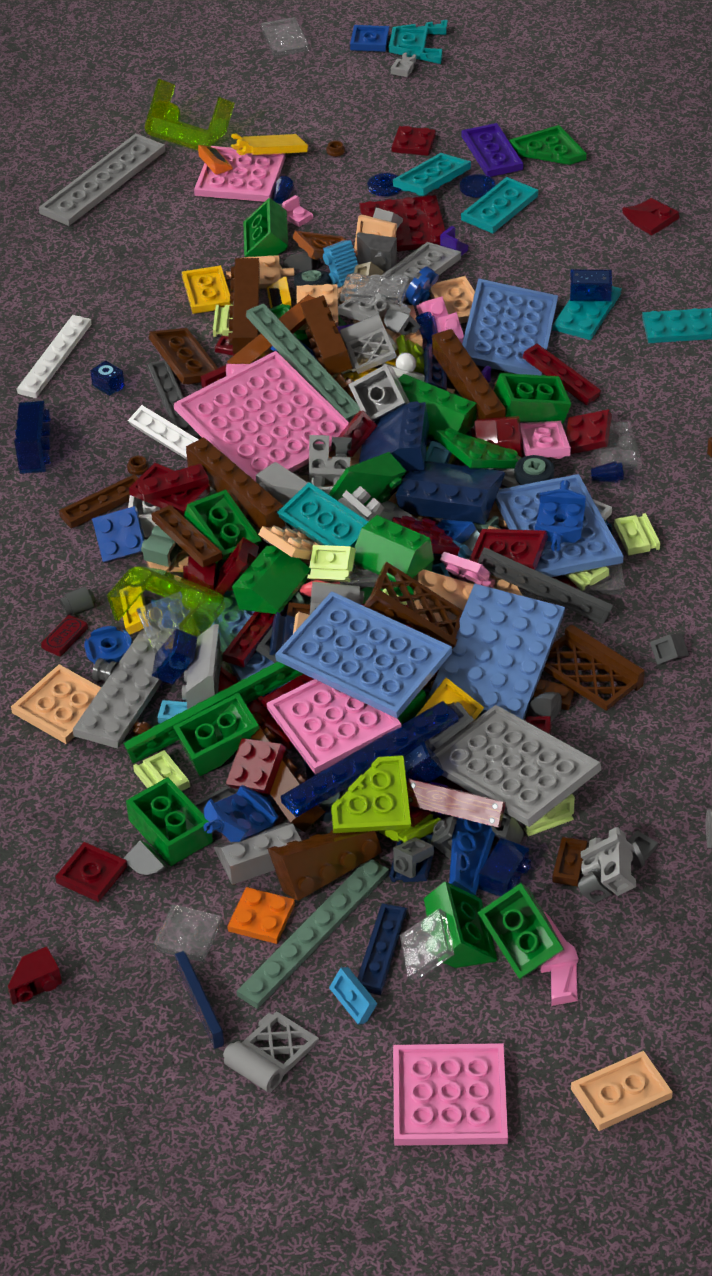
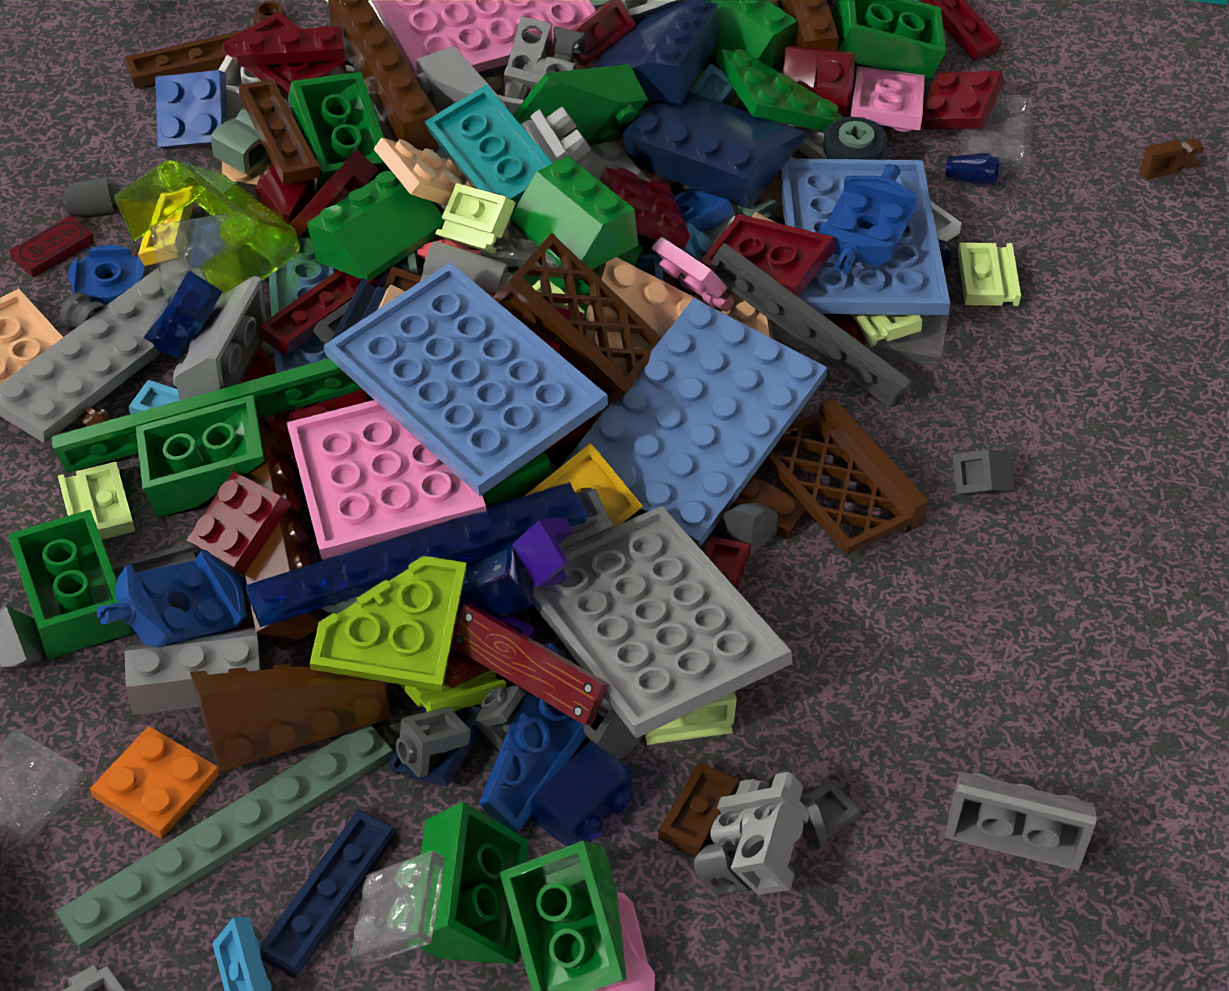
camera: 10 degrees right, 5 degrees up
none -> dark purple panel [512,517,573,587]

